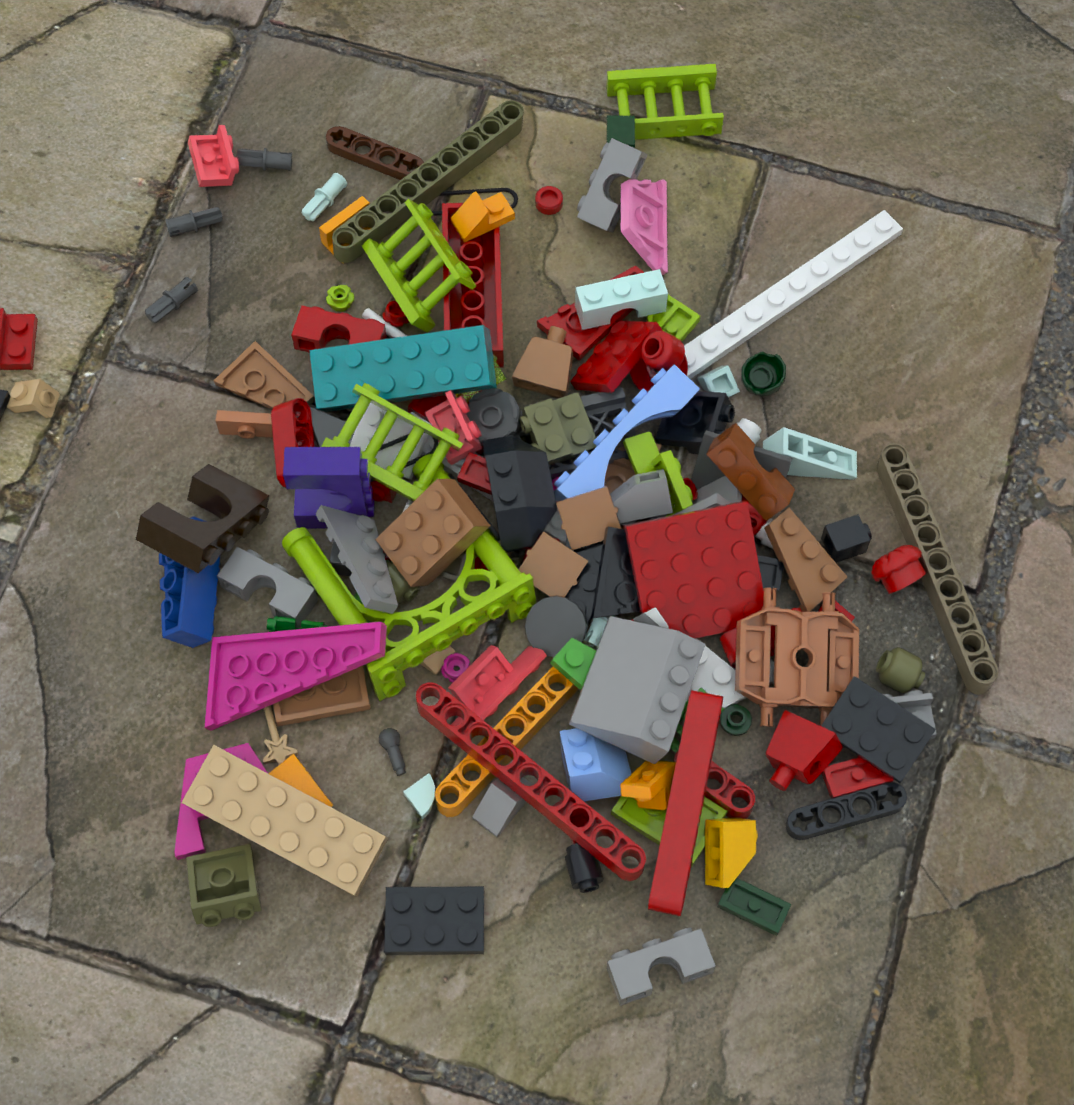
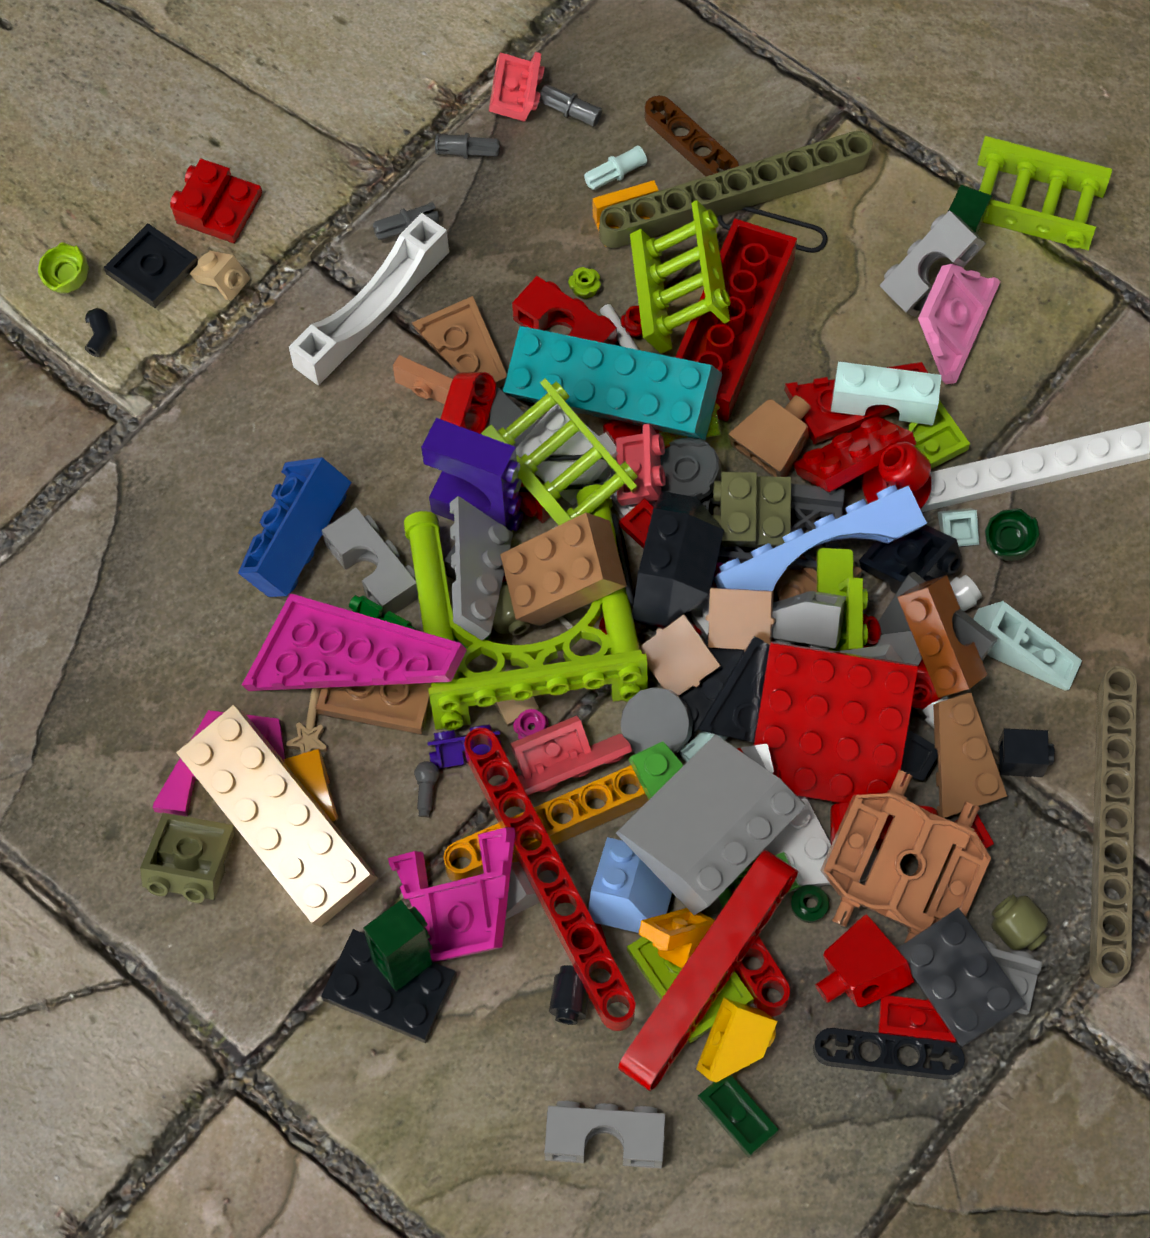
camera: 25 degrees right, 0 degrees up
dark brown arch [136,464,269,573] -> none
light aqua tile [403,773,435,819] -> none
light orange slope [451,191,515,243] -> none
red tile [535,186,563,215] -> none
red piece [871,545,926,594] -> none
none -> white arch [289,213,449,386]
none -> dark green brick [363,900,433,991]
none -> dark pink wing [388,827,515,962]
none -> dark purple hinge [427,724,502,769]

